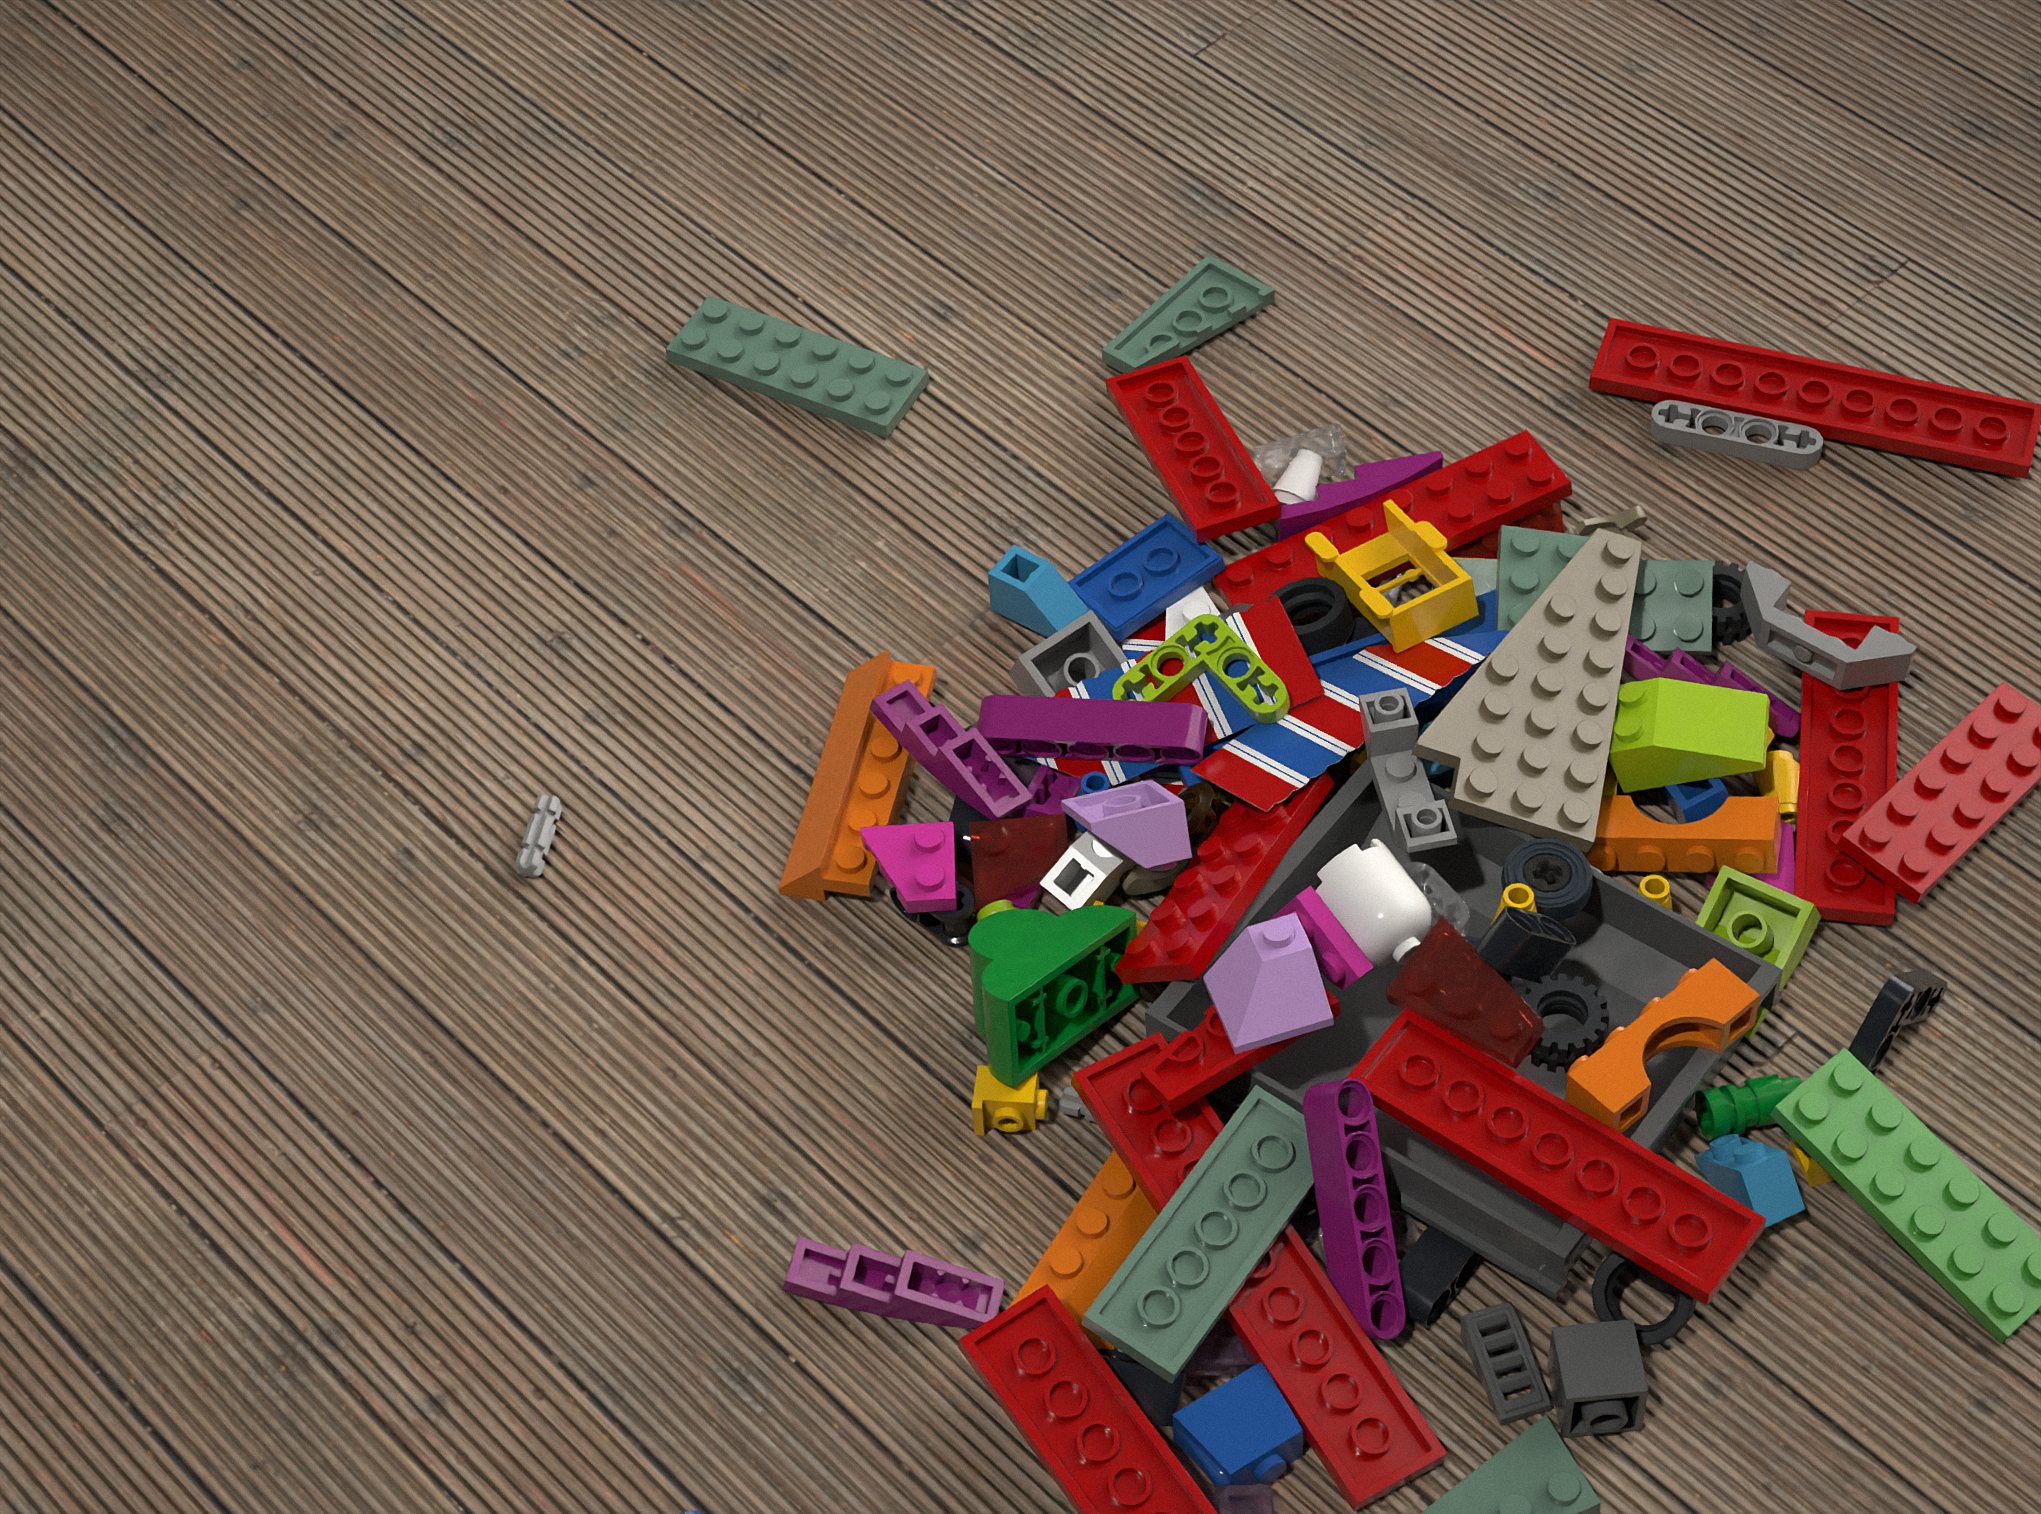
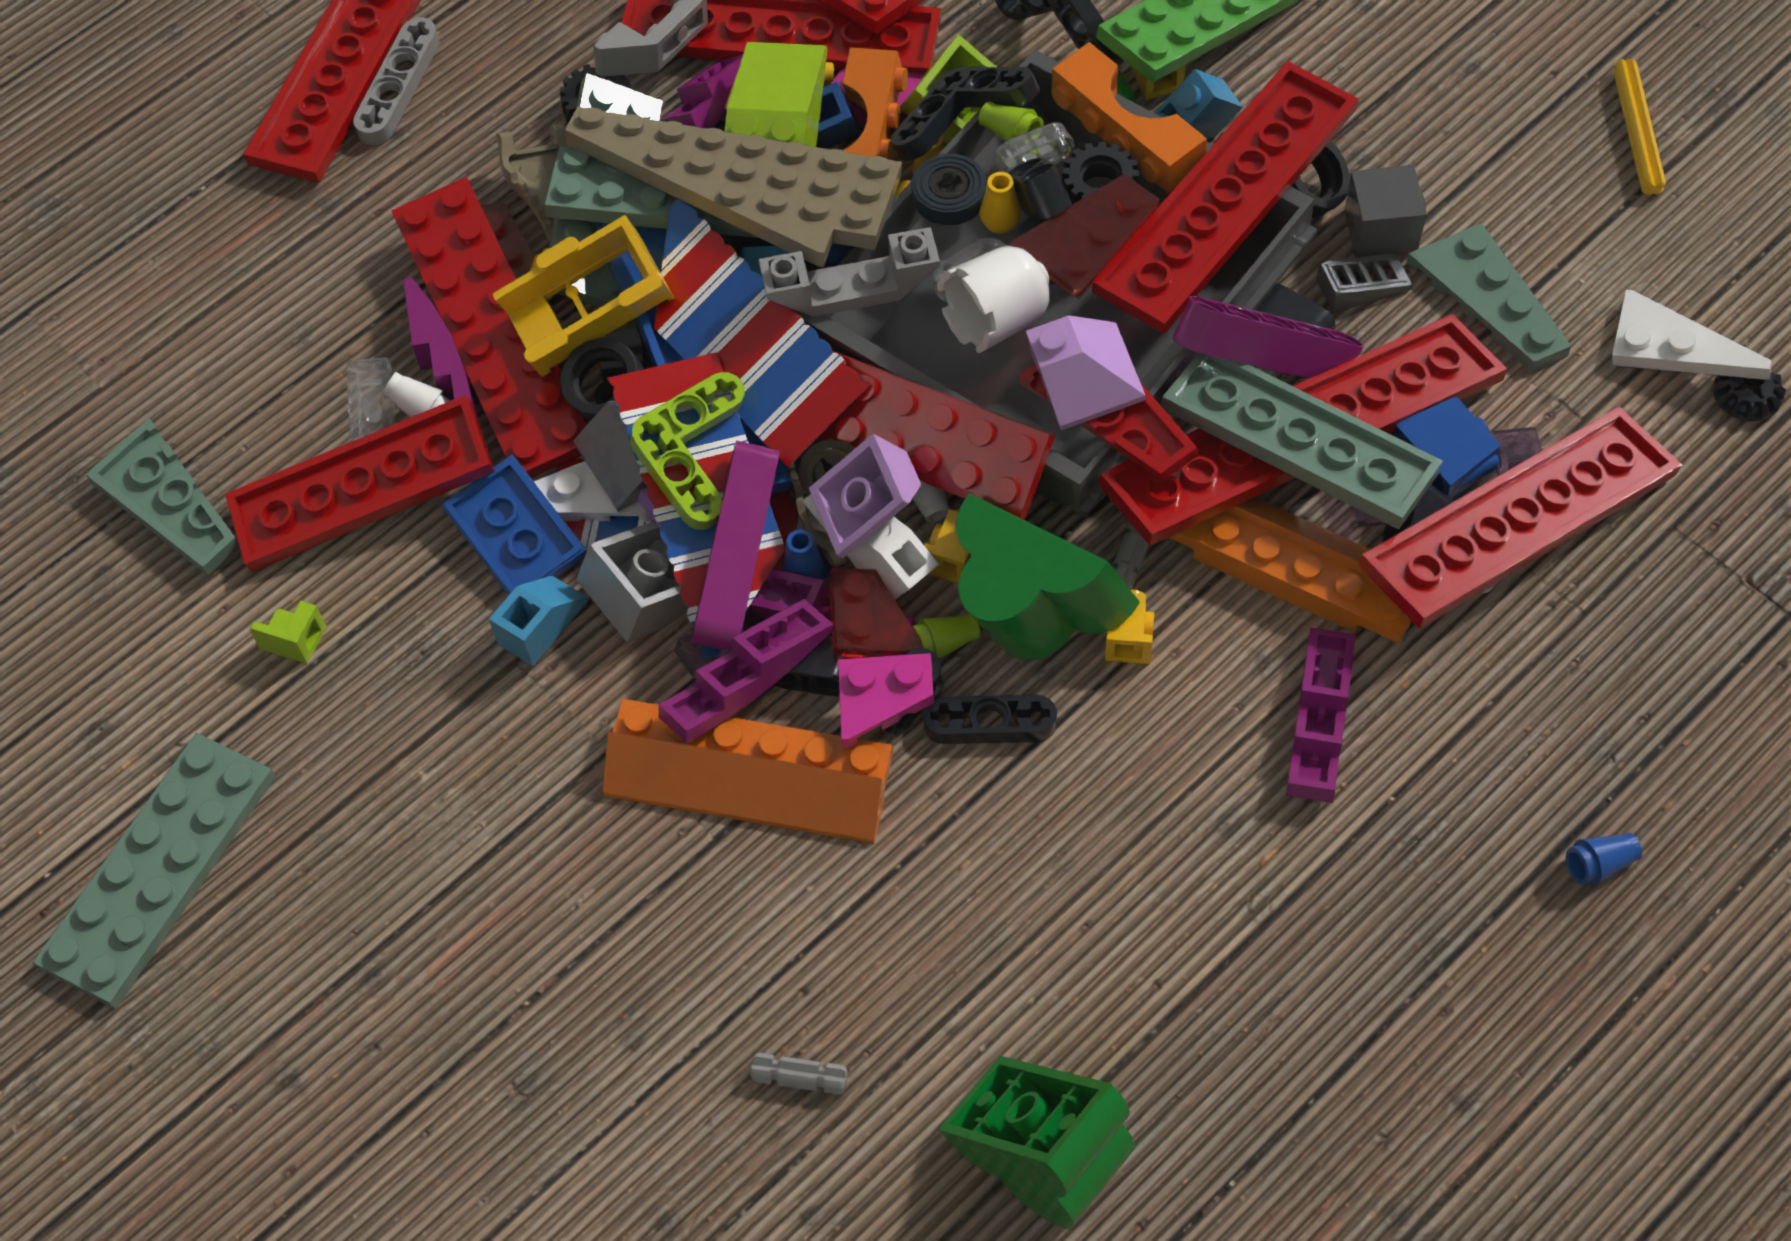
camera: 90 degrees left, 10 degrees up
dark pink wing [1269,885,1374,991] -> none
none -> lime panel [249,600,327,664]
none -> black beam [891,67,1040,161]
none -> black beam [923,695,1057,744]
none -> green brick [938,1056,1135,1229]
none -> lime cone [979,102,1044,150]
none -> clear beam [993,123,1075,173]

